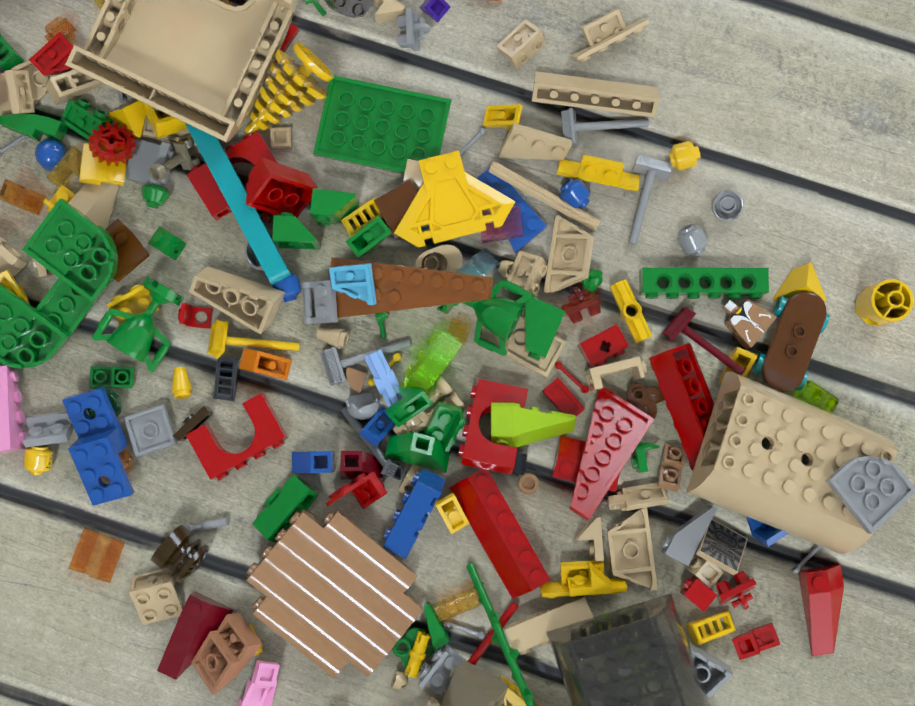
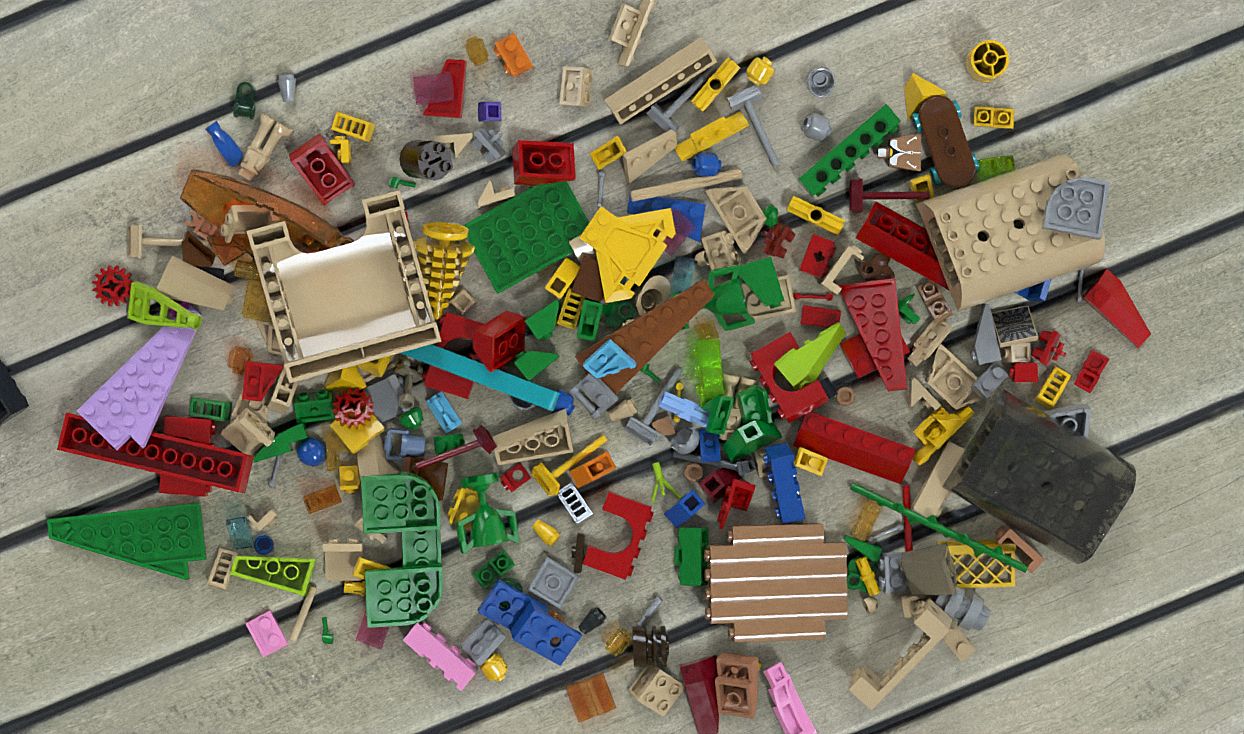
camera: 35 degrees left, 5 degrees up
none -> sand blue piece [384,428,426,461]
none -> dark red piece [415,424,497,470]
none -> medium azure hinge [426,391,462,434]
none -> tan slope [478,179,516,208]
none -> red slope [512,140,576,185]
none -> yellow slope [545,257,580,299]
none -> pearl dark grey cone [578,607,607,635]
none -> green plate [601,299,635,327]
none -> clear yellow brick [605,628,632,657]
none -> lime plant [651,462,681,503]
none -> medium nougat tile [684,463,703,482]
none -> yellow piece [690,57,740,112]
none -> light grey plate [970,361,1008,401]
none -> yellow slope [974,107,1015,129]

